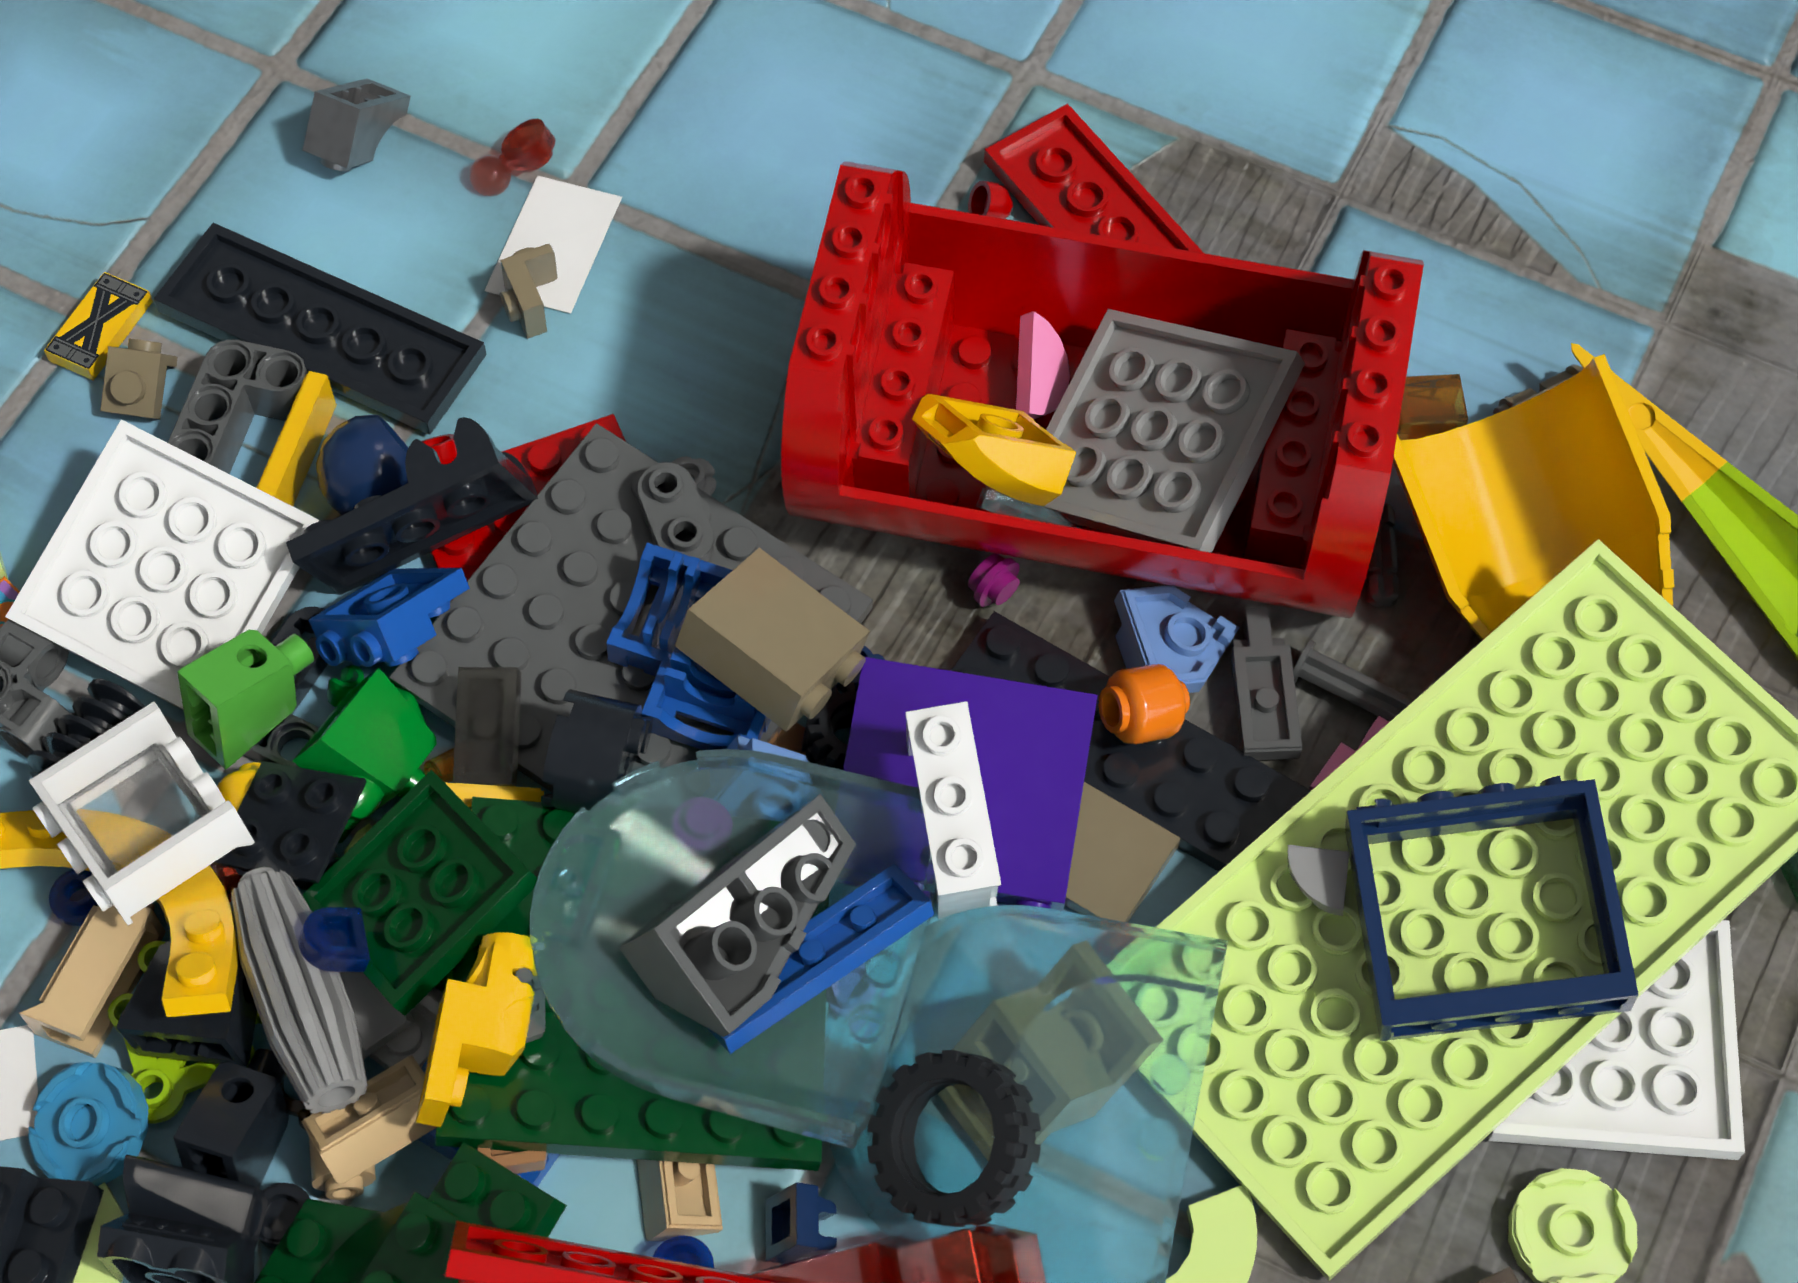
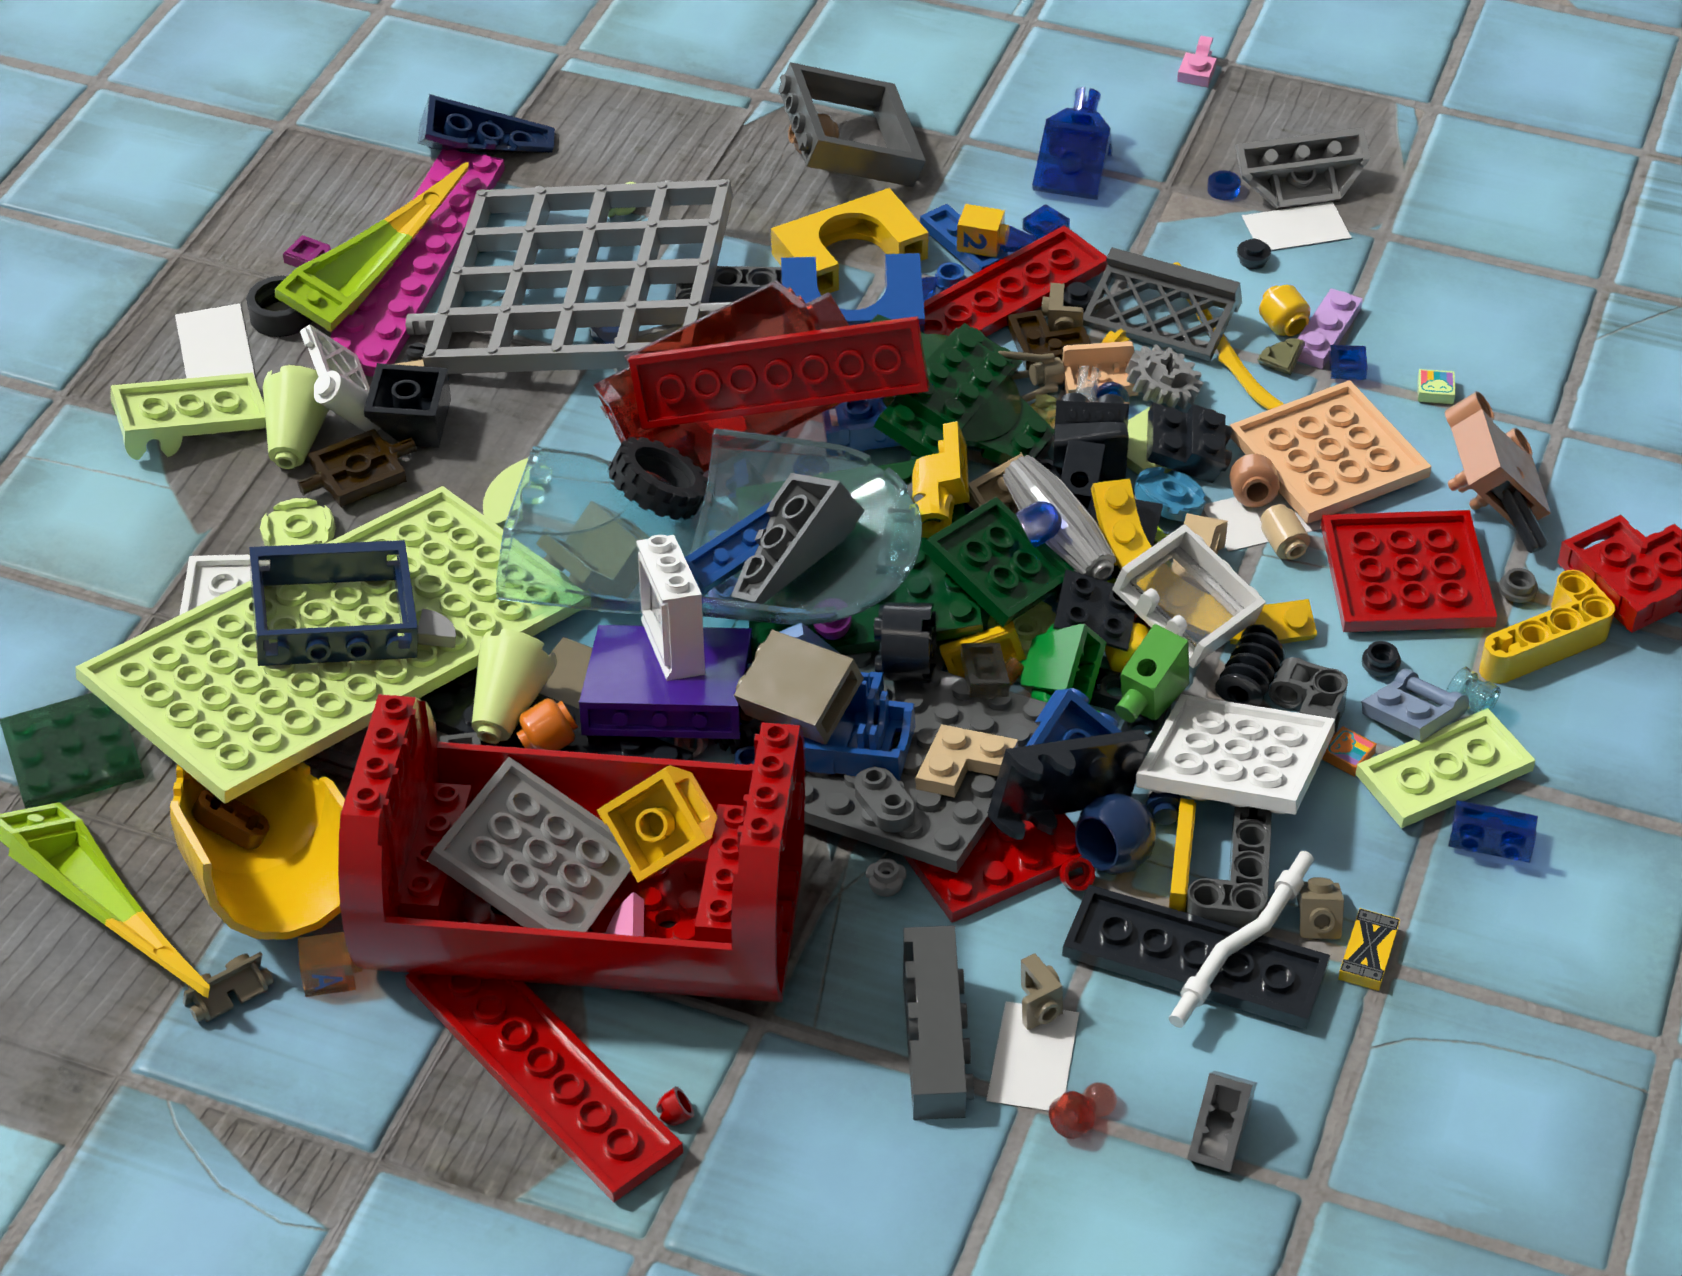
camera: 175 degrees right, 15 degrees down
none -> yellowish green cone [472,629,557,744]
none -> dark grey wedge [903,926,974,1120]
none -> tan plate [915,724,1018,797]
none -> white bar [1169,851,1314,1028]

